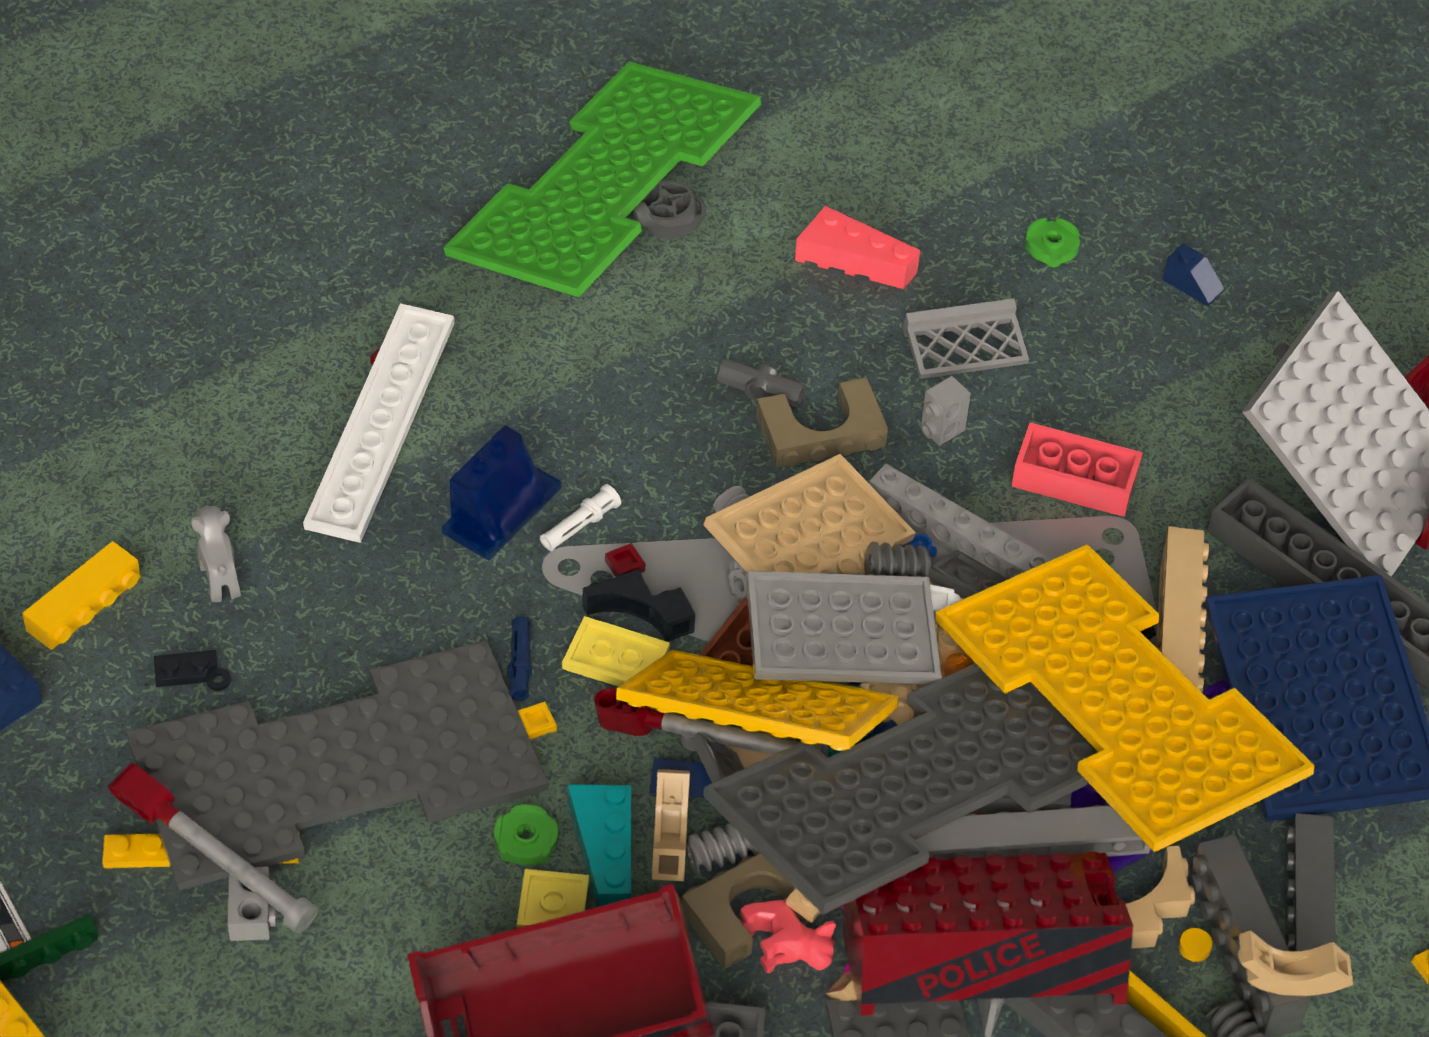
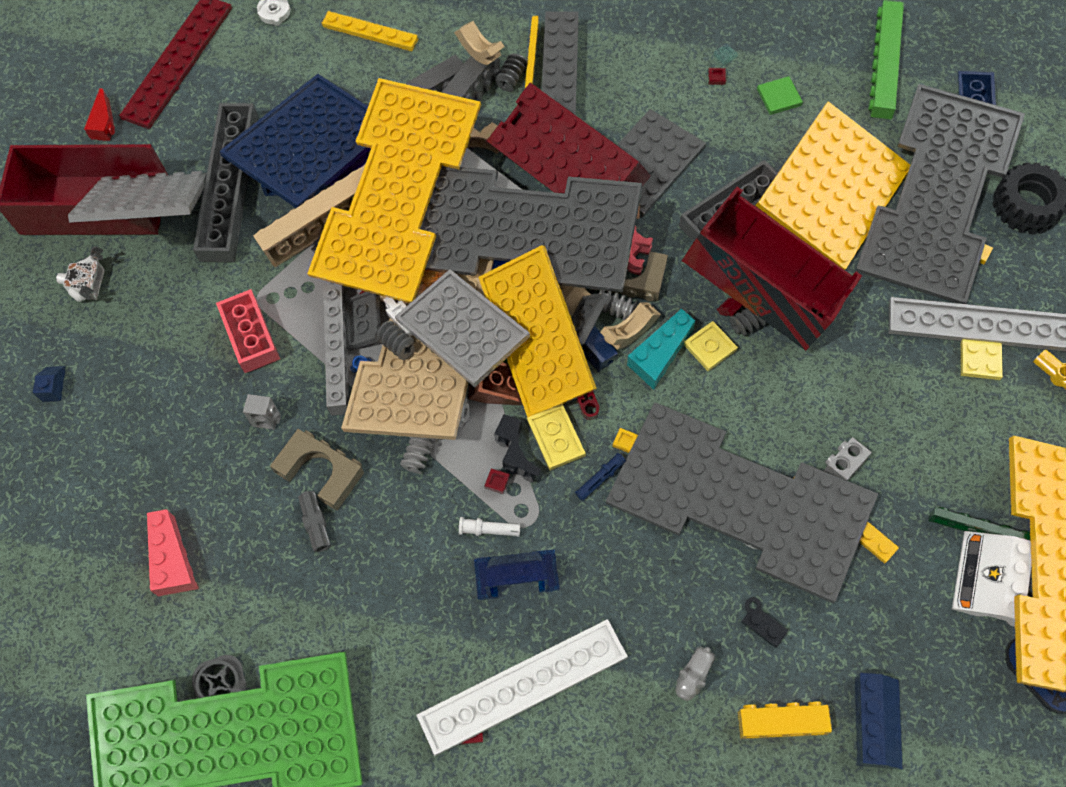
camera: 125 degrees left, 15 degrees up
flat silver piece [107,762,318,934] -> none
bright green plate [494,804,558,865] -> none
light grey fence [902,298,1029,379] -> none
bright green plate [1025,218,1080,267] -> none
yellow tile [1178,928,1213,962] -> none

